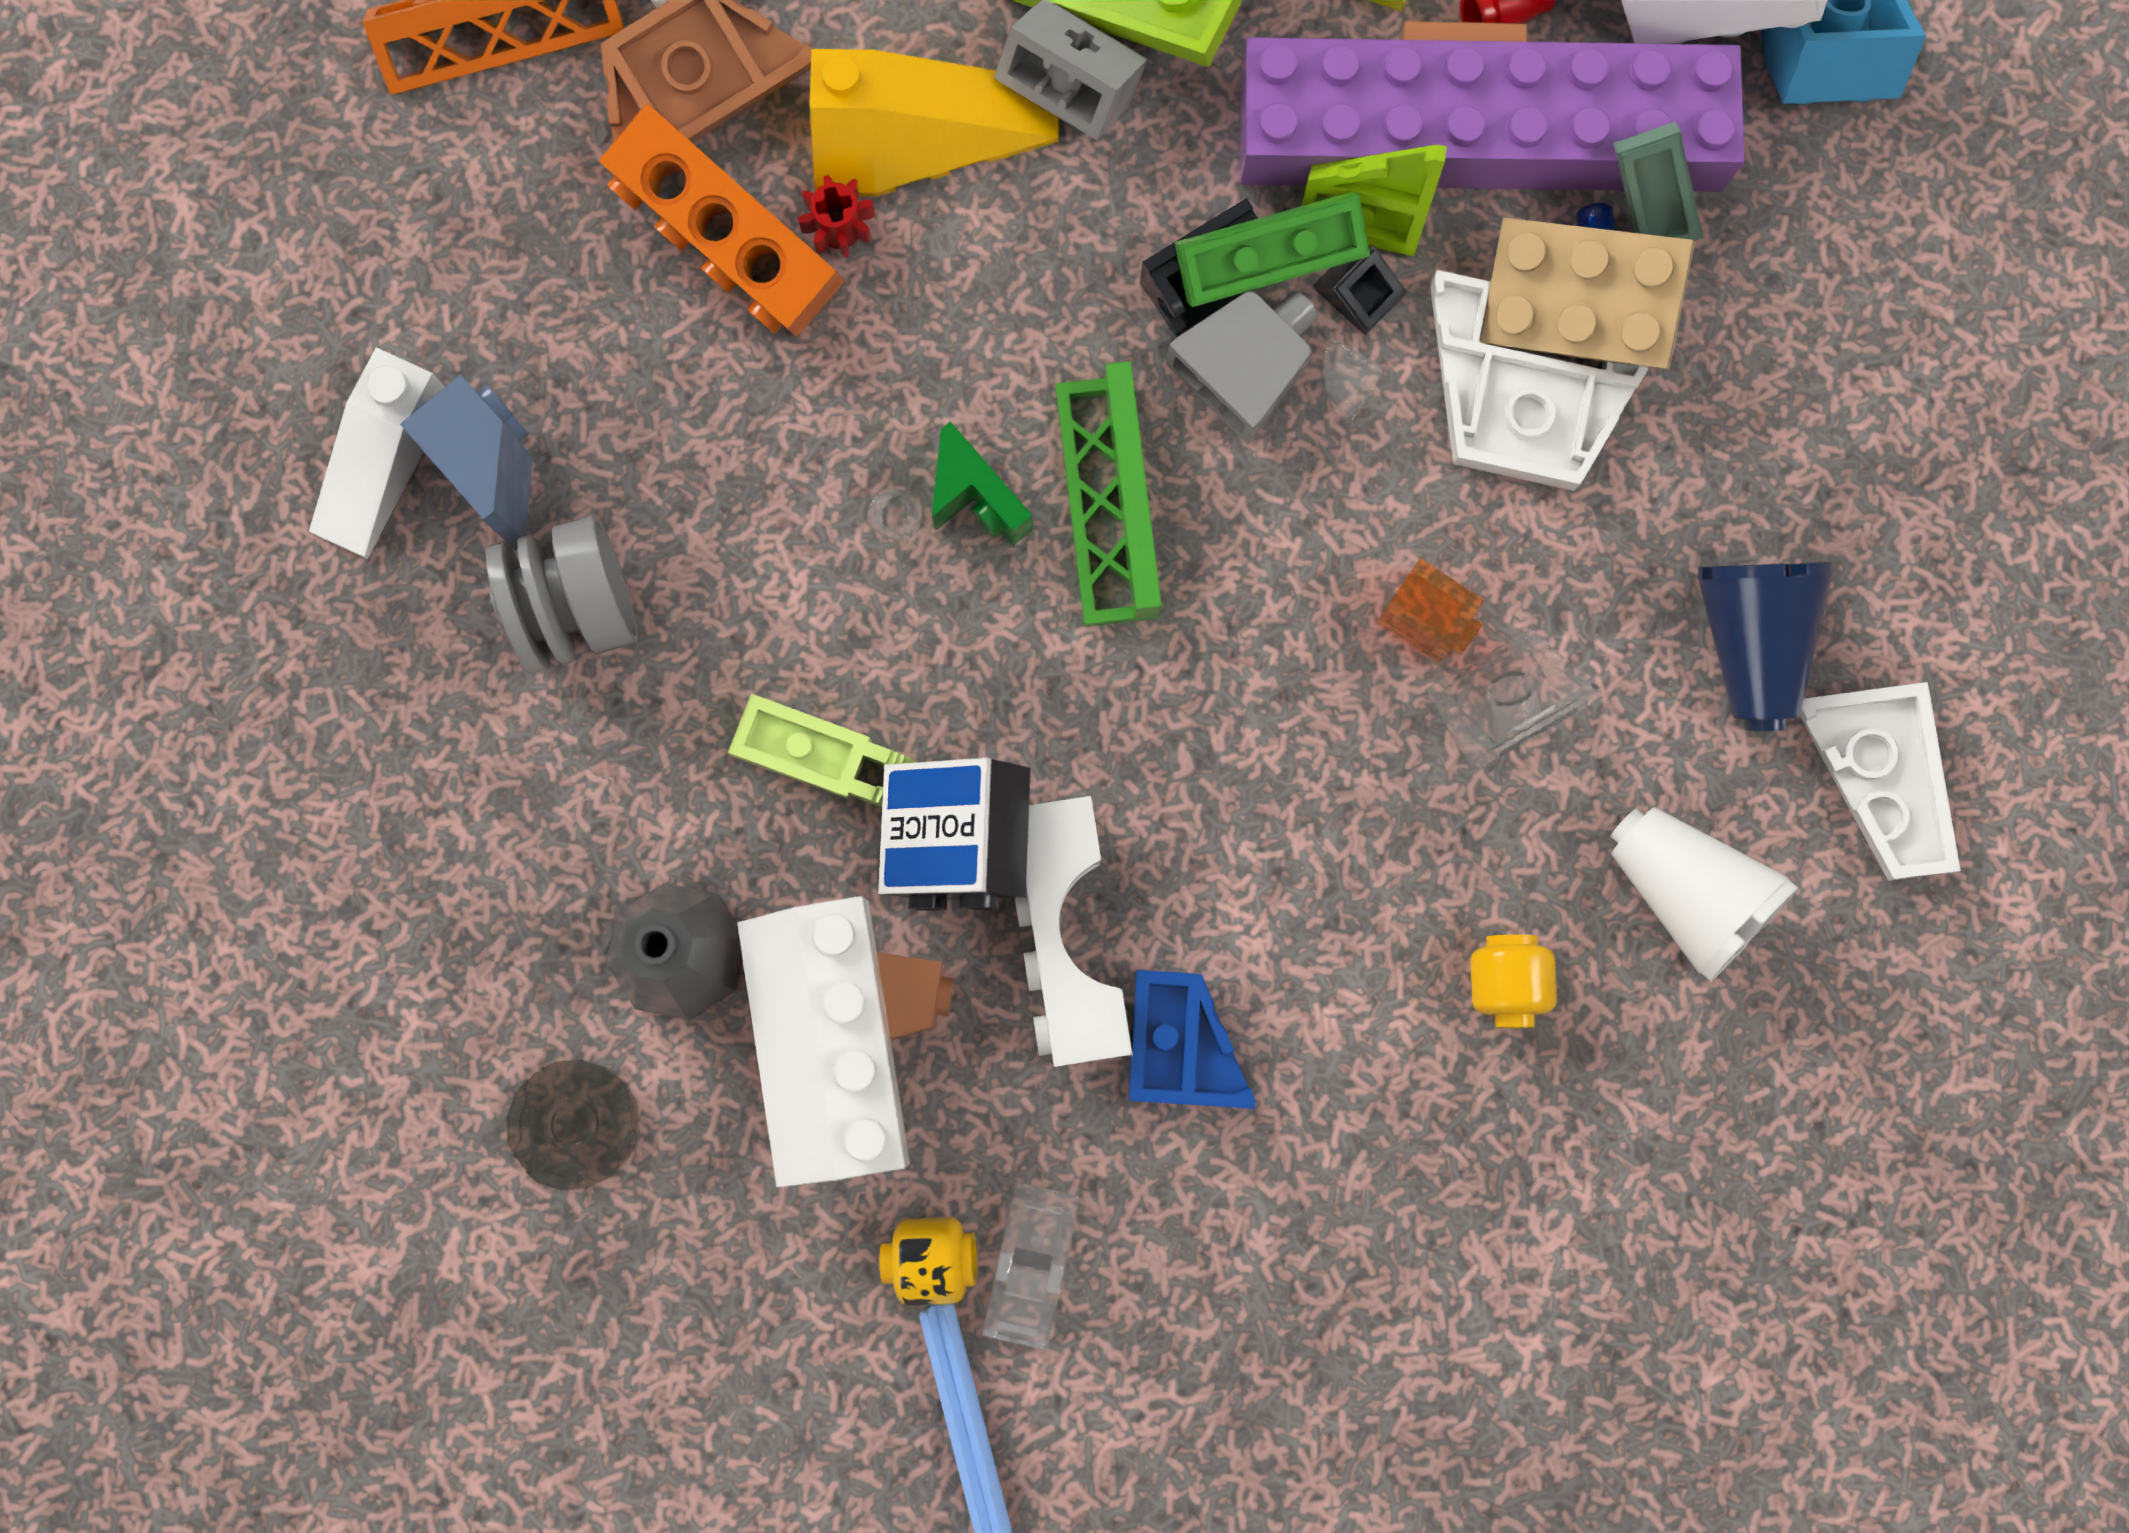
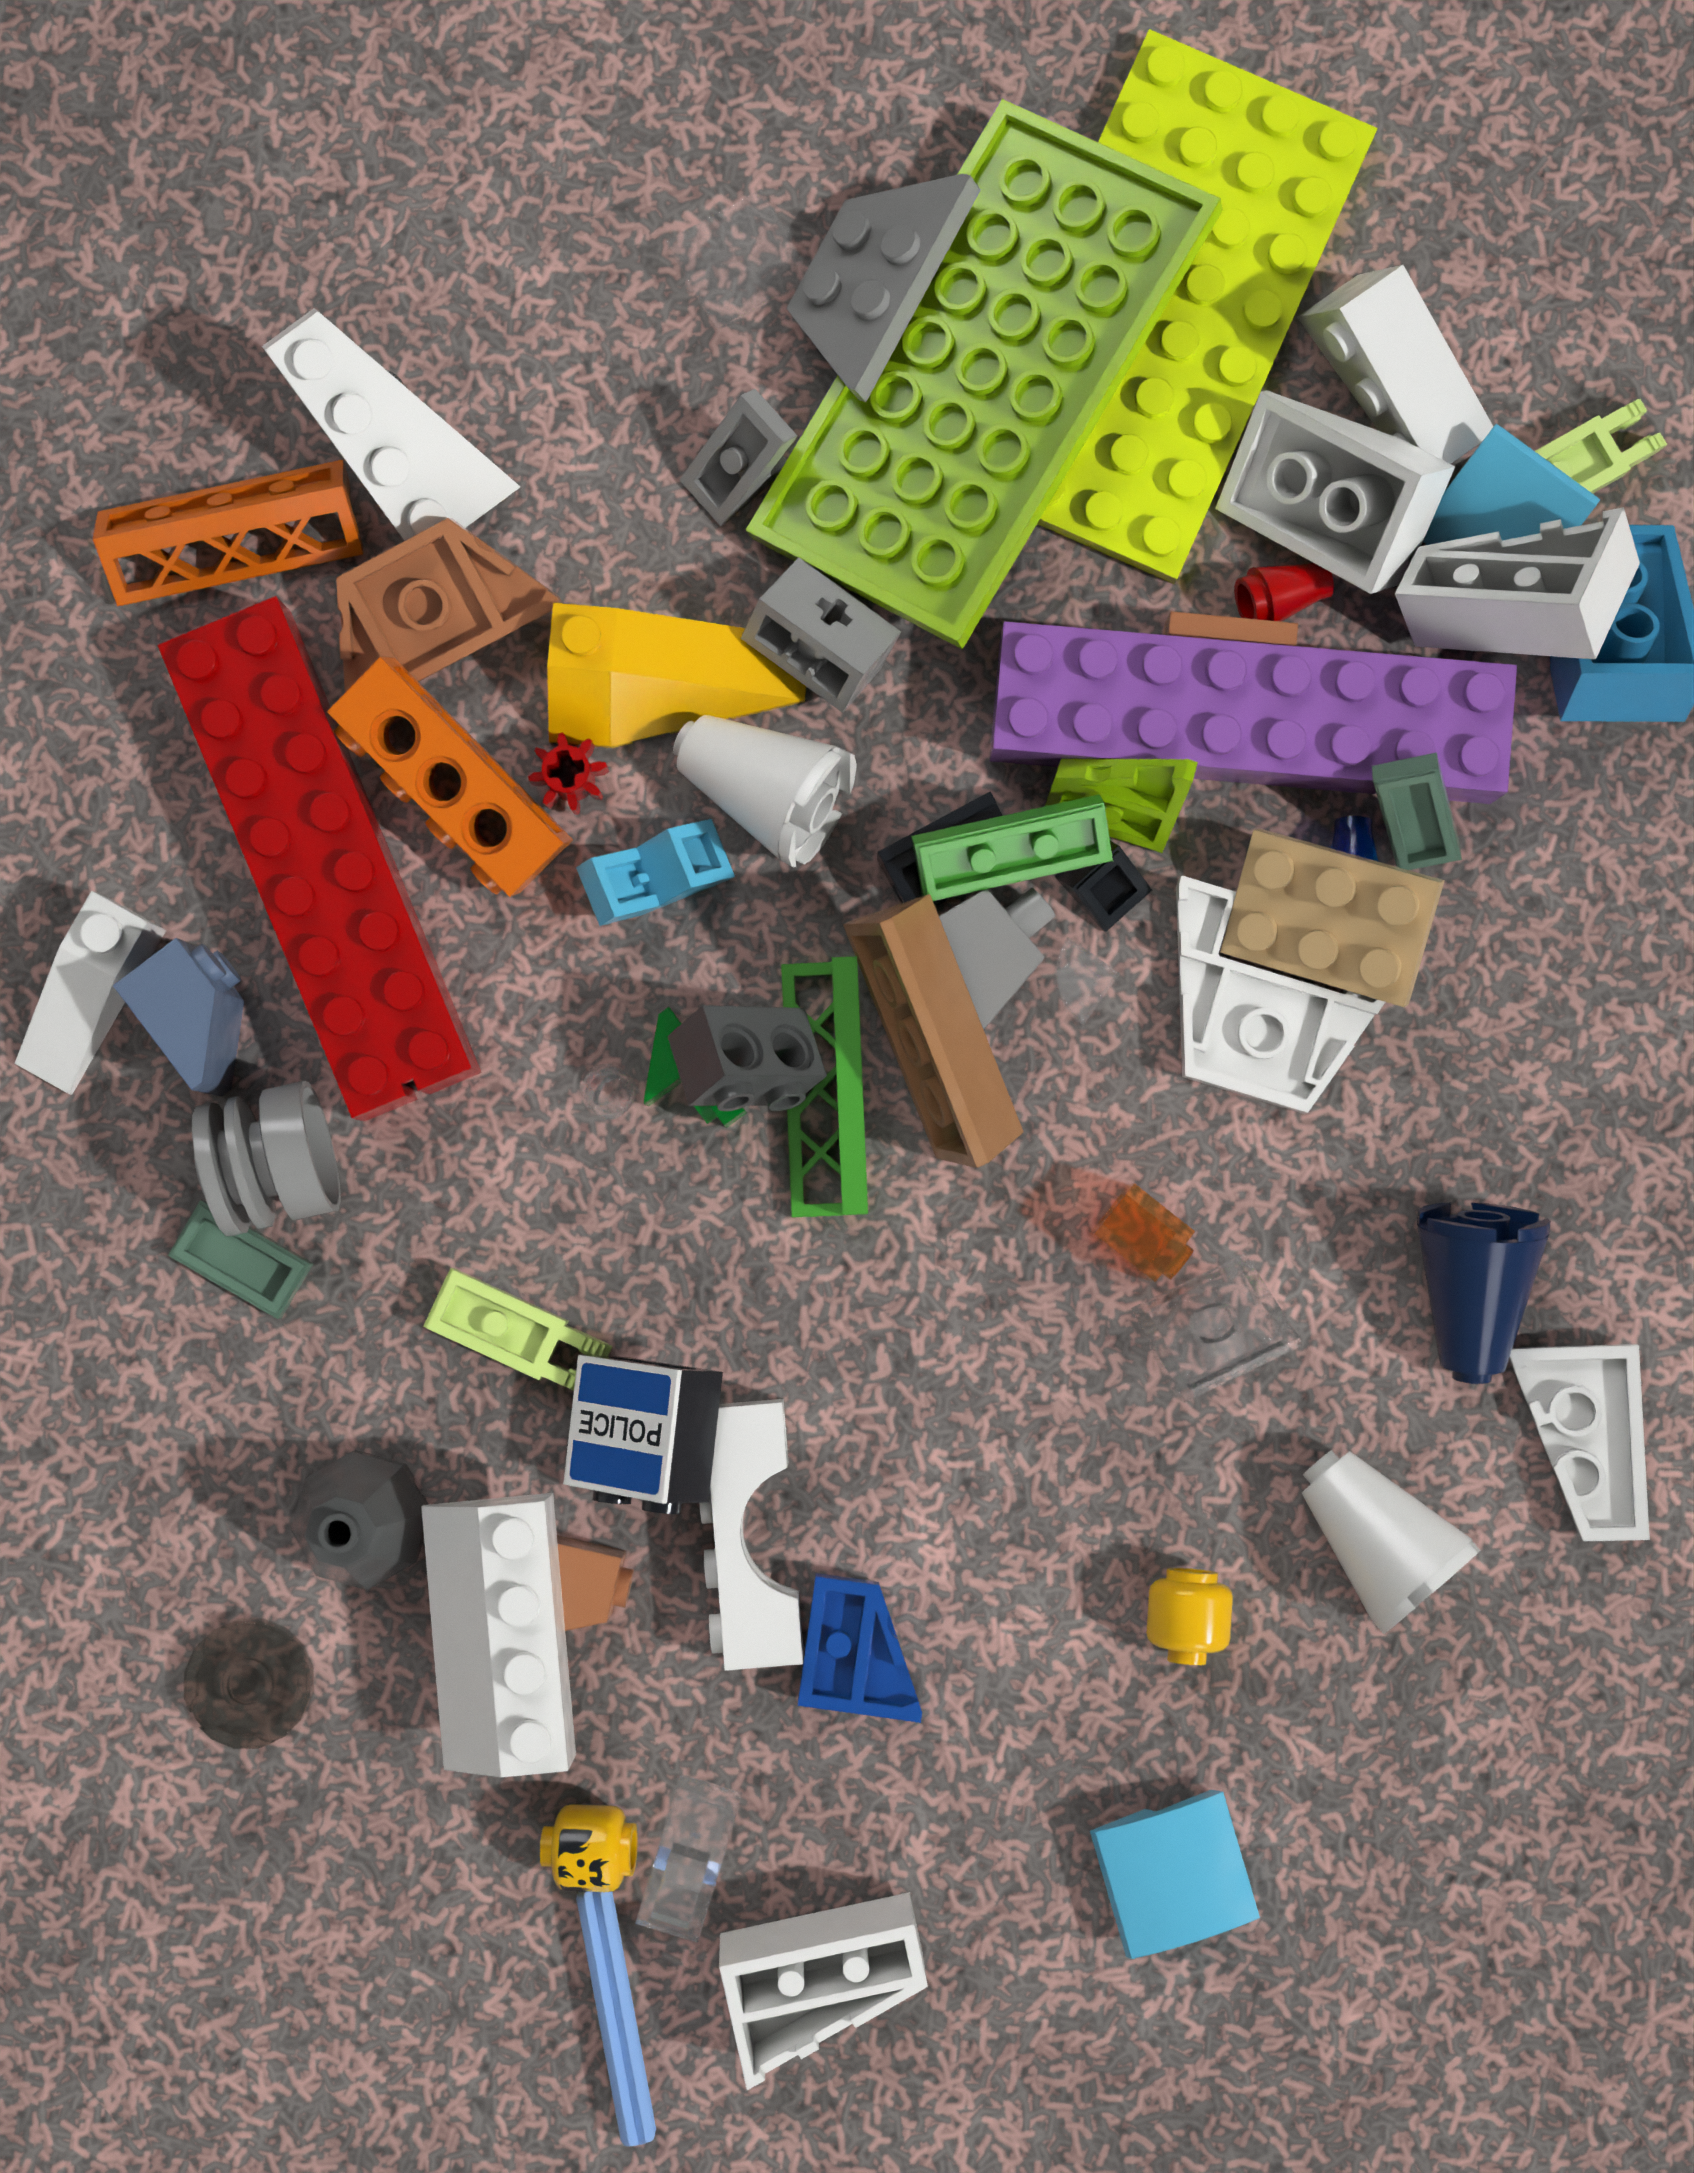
camera: 10 degrees right, 5 degrees up
none -> red piece [157,596,482,1121]
none -> sand green tile [168,1200,314,1319]
none -> medium azure slope [576,819,735,926]
none -> dark grey brick [667,1005,827,1111]
none -> white cone [673,715,857,867]
none -> white wedge [719,1892,928,2090]
none -> medium nougat slope [843,894,1024,1168]
none -> medium azure slope [1090,1790,1260,1959]

